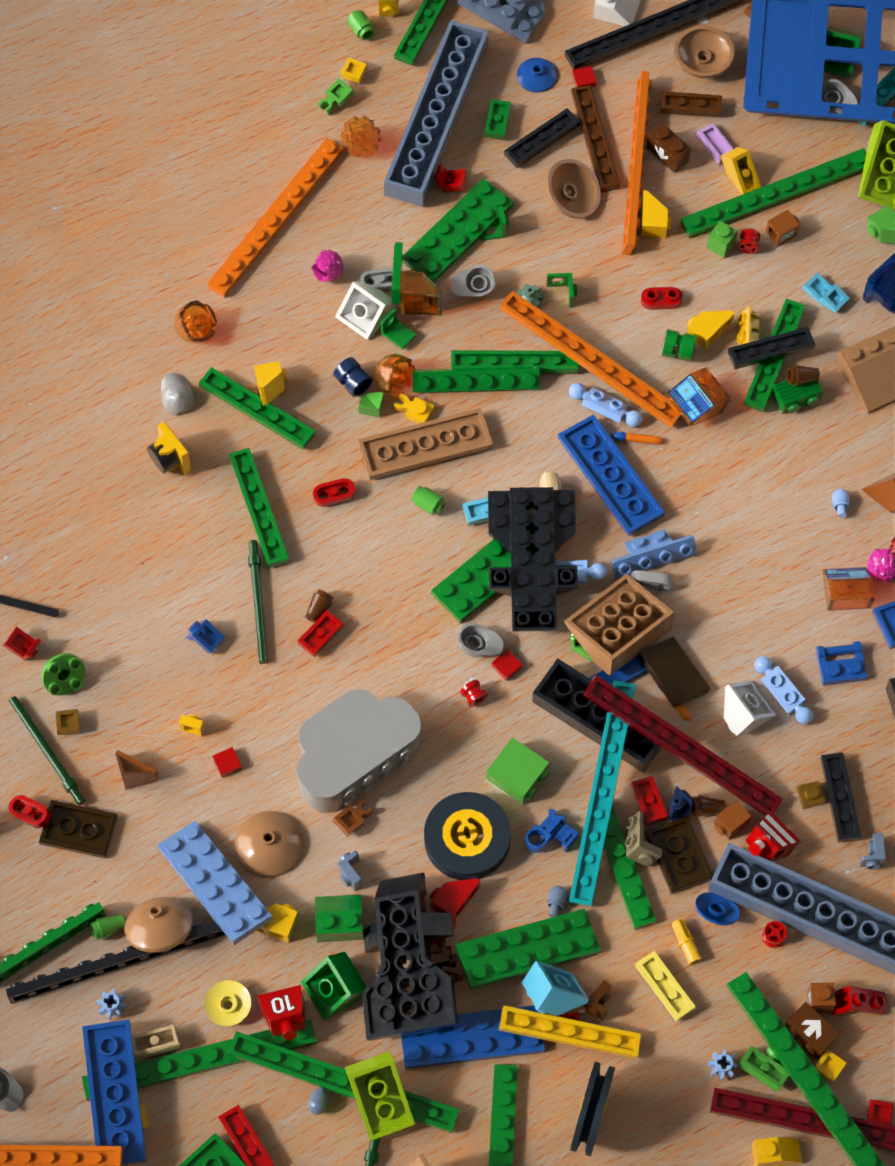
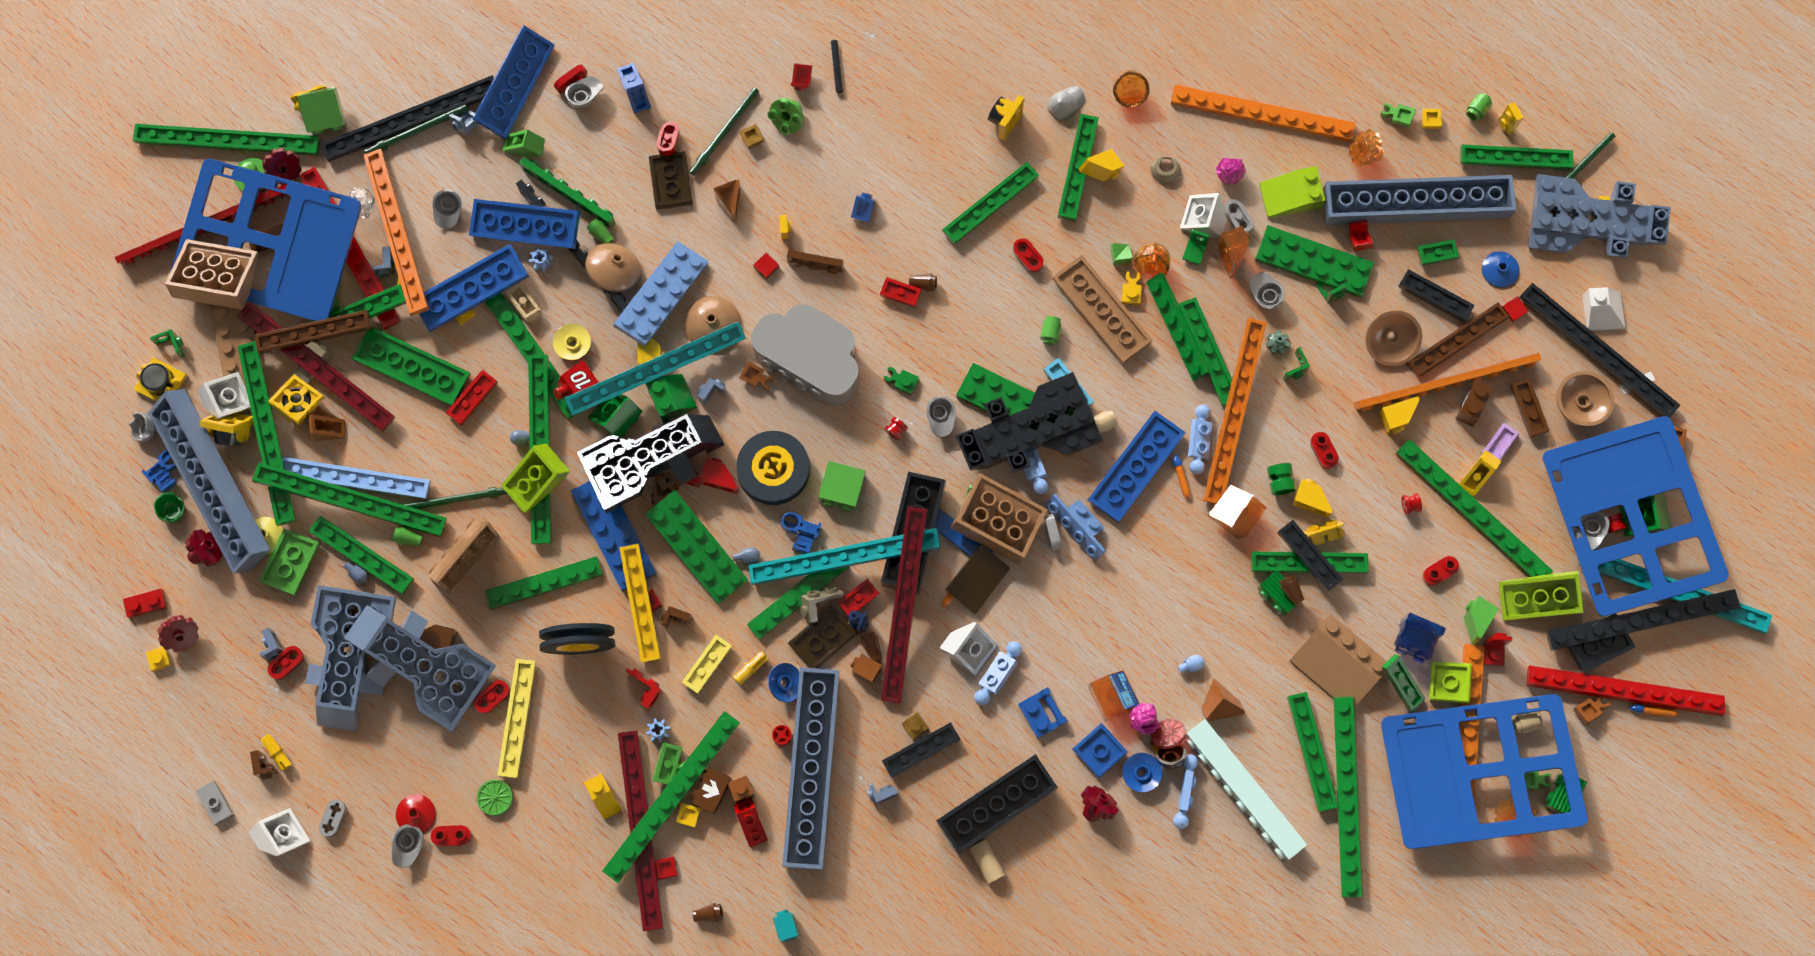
camera: 70 degrees right, 10 degrees up
dark green bar [248,540,268,664] -> none
dark blue wheel [333,357,373,397] -> none
green tile [391,242,403,304] -> none
red tile [491,649,522,681] -> none
medium azure slope [522,961,589,1016] -> none
bright green brick [707,221,737,258] -> none
red torso [745,811,801,862] -> none
dark orange brick [766,210,800,246] -> none
medium azure slope [802,272,850,313] -> none
none -> blue plate [469,199,580,249]
none -> teal plate [564,321,746,416]
none -> red bracket [625,668,662,711]
none -> reddish brown plate [787,250,844,274]
none -> green plate [883,367,919,395]
none -> dark tan piece [1150,156,1181,183]
none -> lime slope [1259,166,1325,218]
none -> red plate [1422,556,1459,586]
none -> red wheel [1607,513,1627,534]

